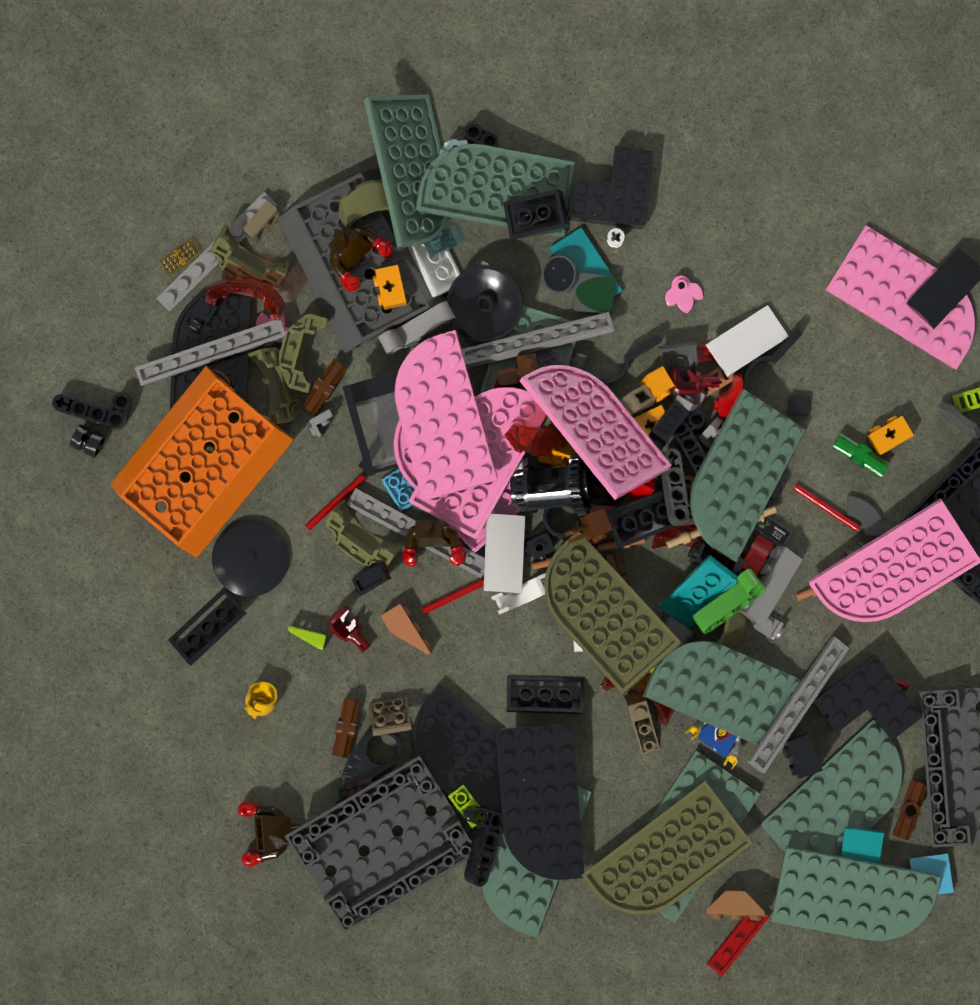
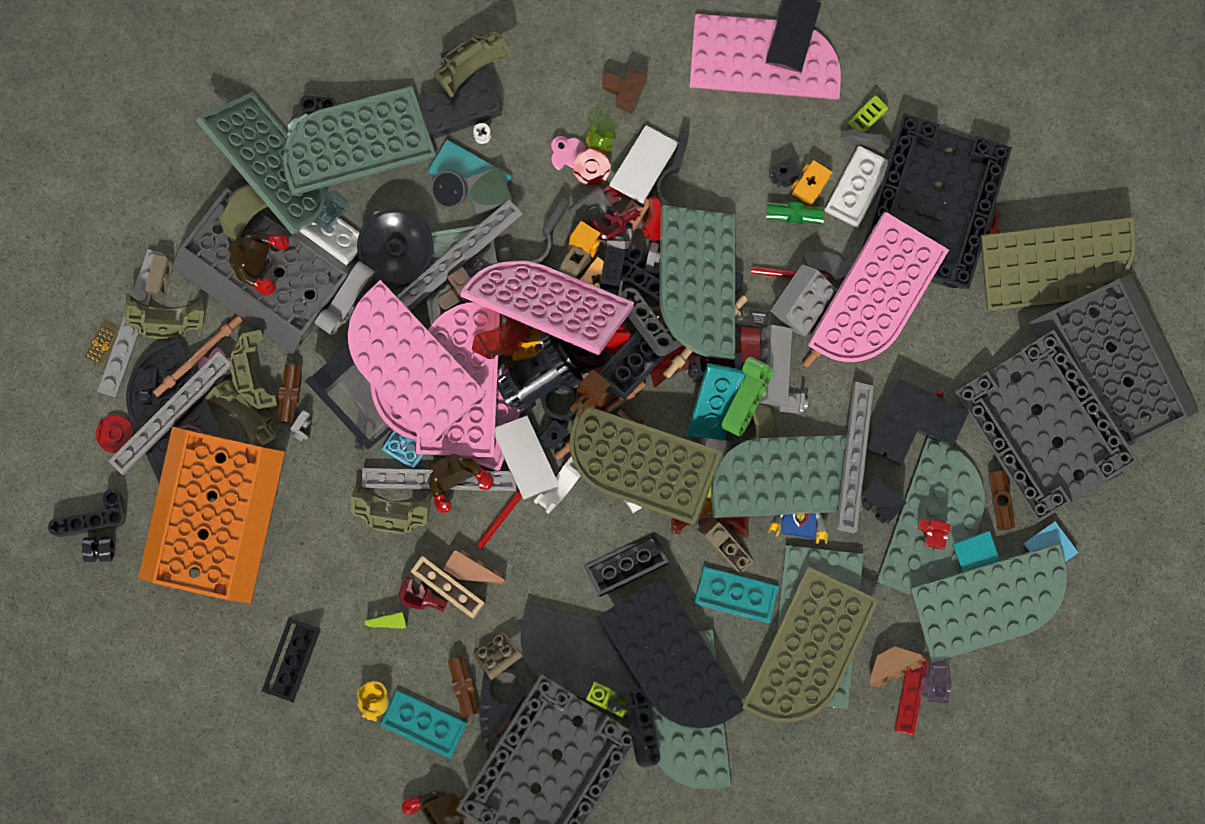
camera: 30 degrees left, 5 degrees down
clear red windscreen [205,276,285,321] -> none
black dish [212,520,289,597] -> none
red bar [305,474,366,531] -> none
black tile [351,562,392,596] -> none
light orange brick [373,265,407,310] -> none
black slope [503,189,570,240] -> none
black tile [789,394,810,416] -> none
none -> red tile [96,415,134,453]
none -> nougat bar [152,315,243,397]
none -> teal tile [380,690,467,759]
none -> tan brick [410,556,485,620]
none -> olive windscreen [434,31,512,97]
none -> tile [573,148,611,185]
none -> clear neon green helmet [583,125,616,153]
none -> reddish brown brick [602,68,647,114]
none -> teal tile [694,566,779,623]
none -> black brick [768,157,800,188]
none -> light grey piece [771,264,837,337]
none -> white tile [825,145,889,228]
none -> red brick [917,519,951,550]
none -> clear purple brick [919,666,952,703]

